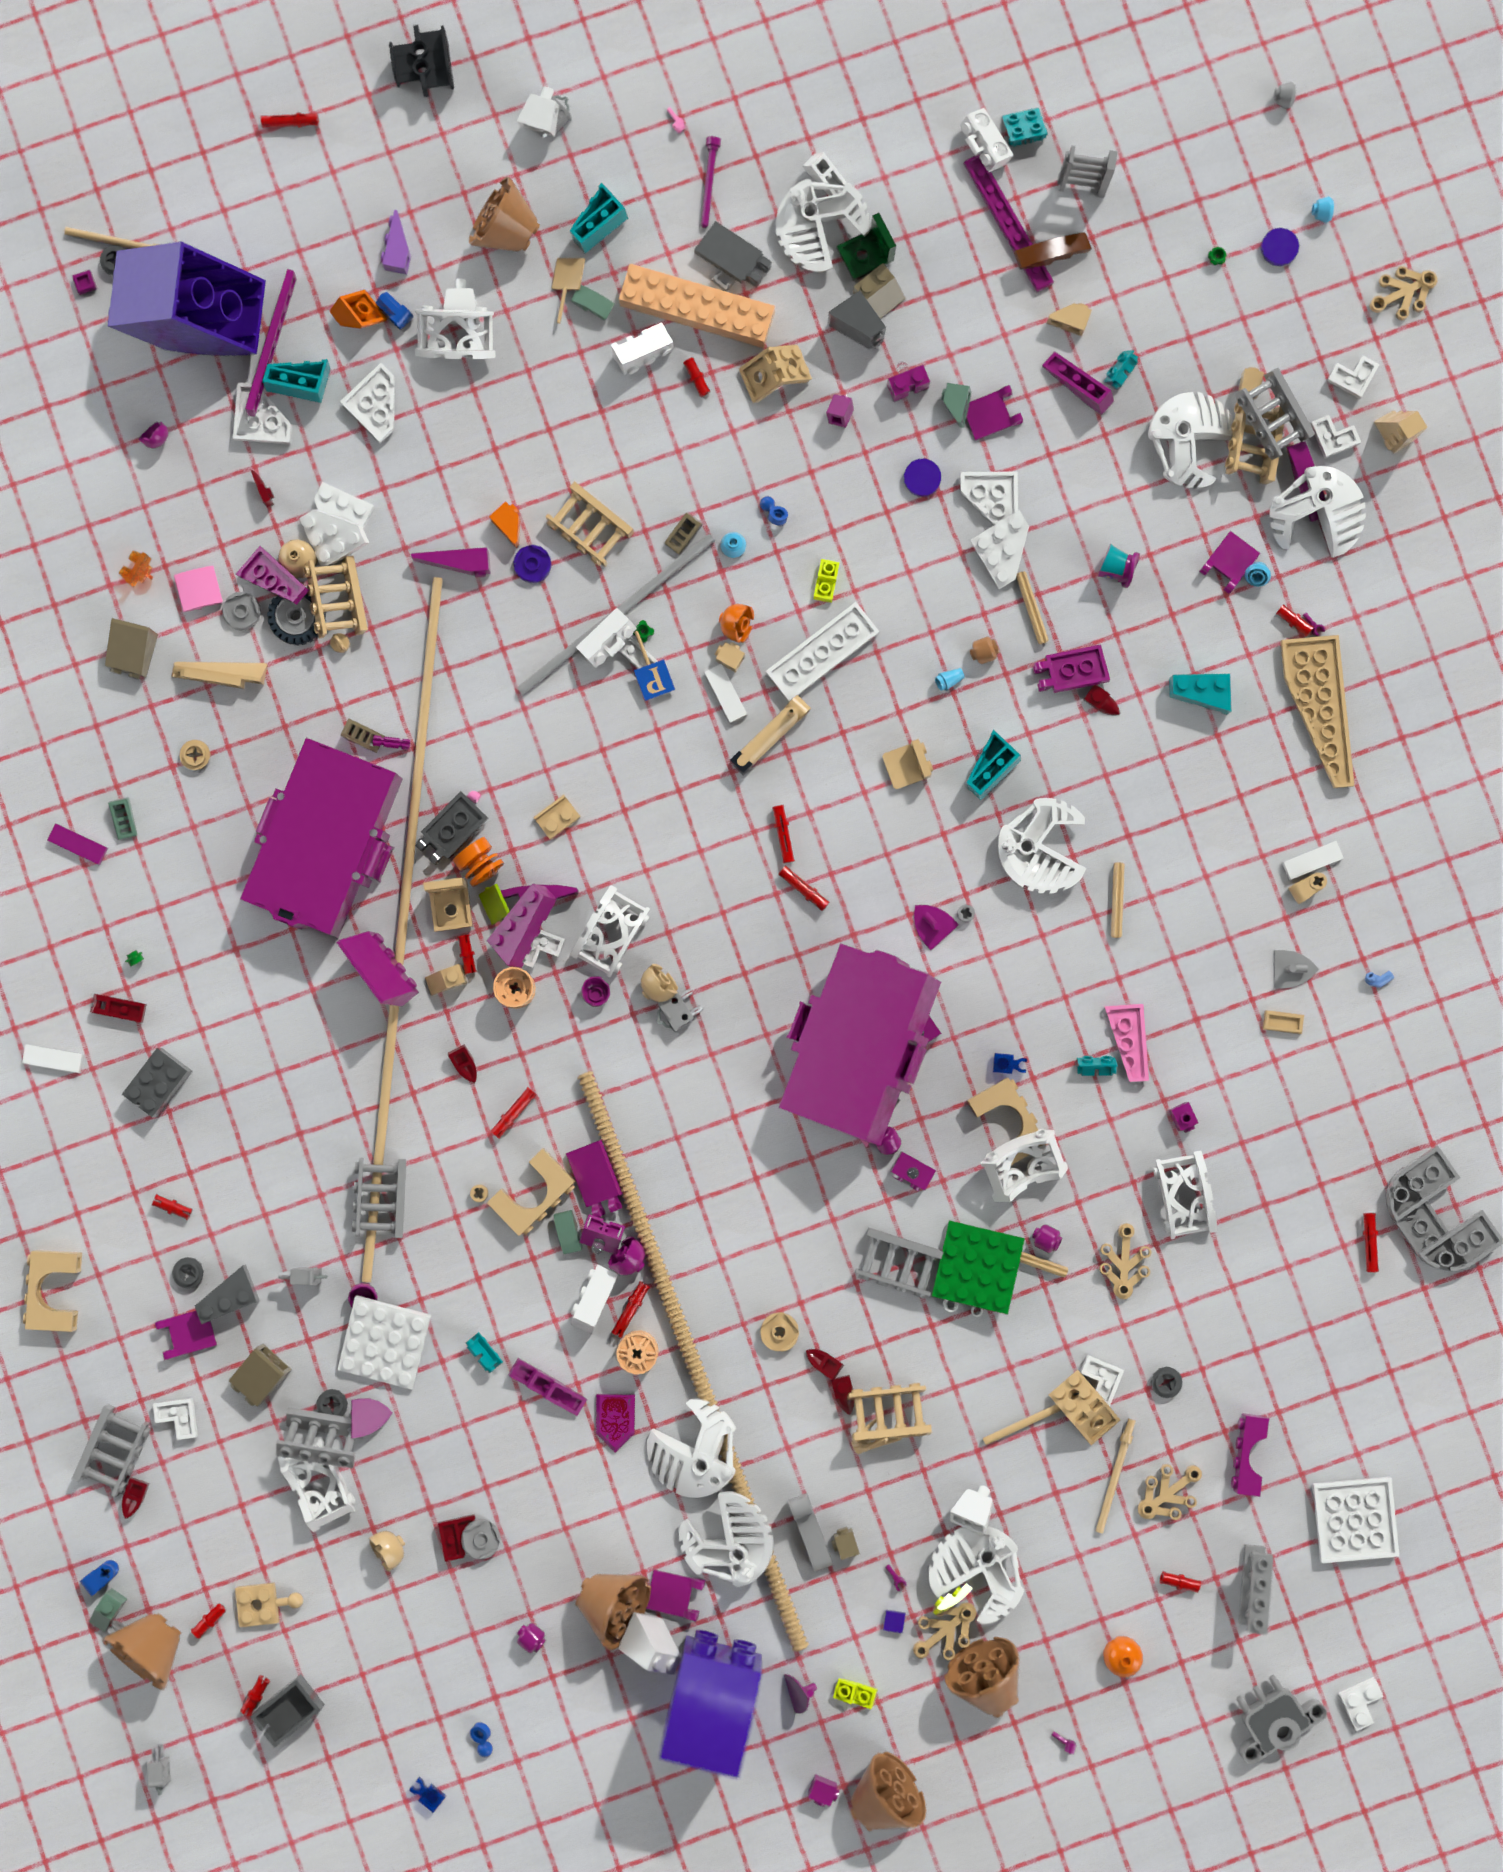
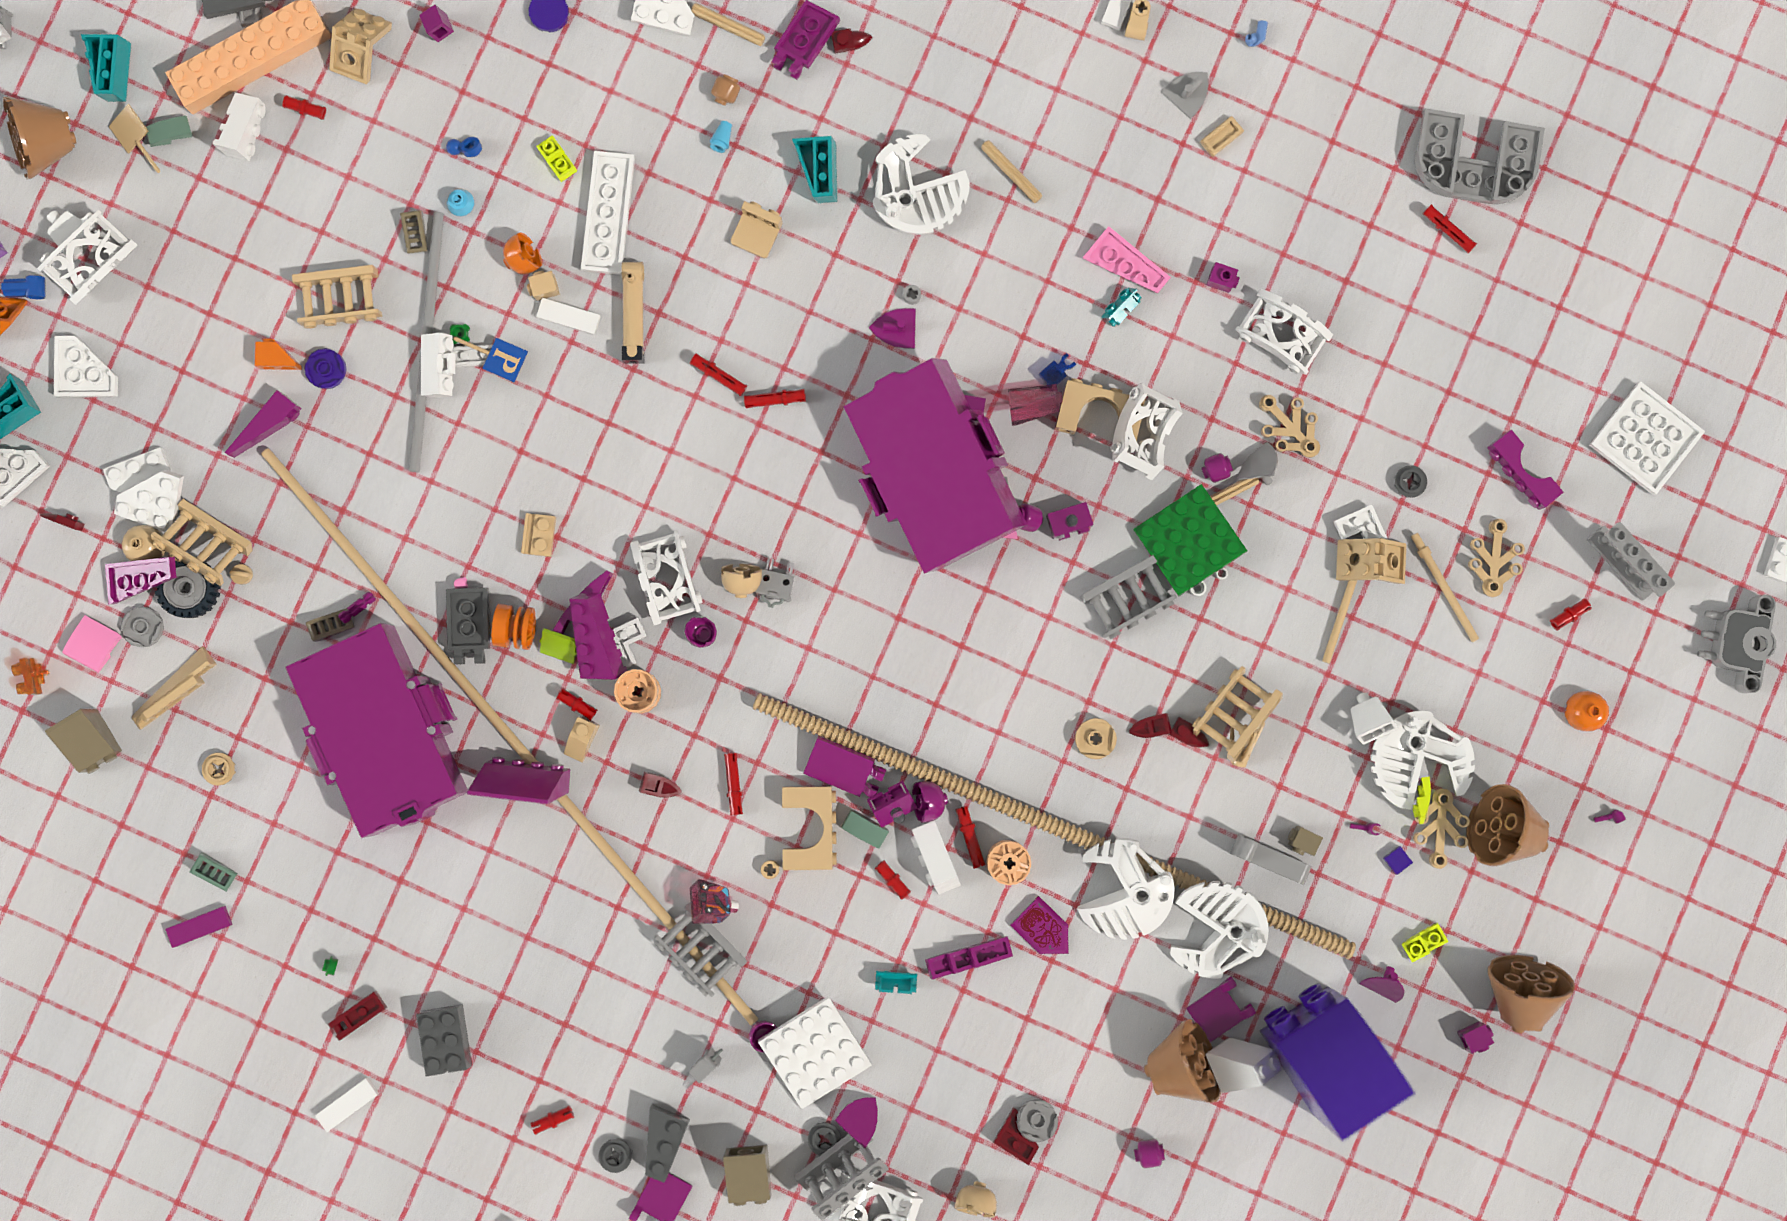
camera: 50 degrees left, 0 degrees up
tan bracket [423,878,473,932] -> none
none -> clear pink torso [689,879,739,924]
none -> red pin [874,860,911,900]
none -> clear pink slope [1008,384,1063,426]
none -> light grey shield [1237,442,1278,485]

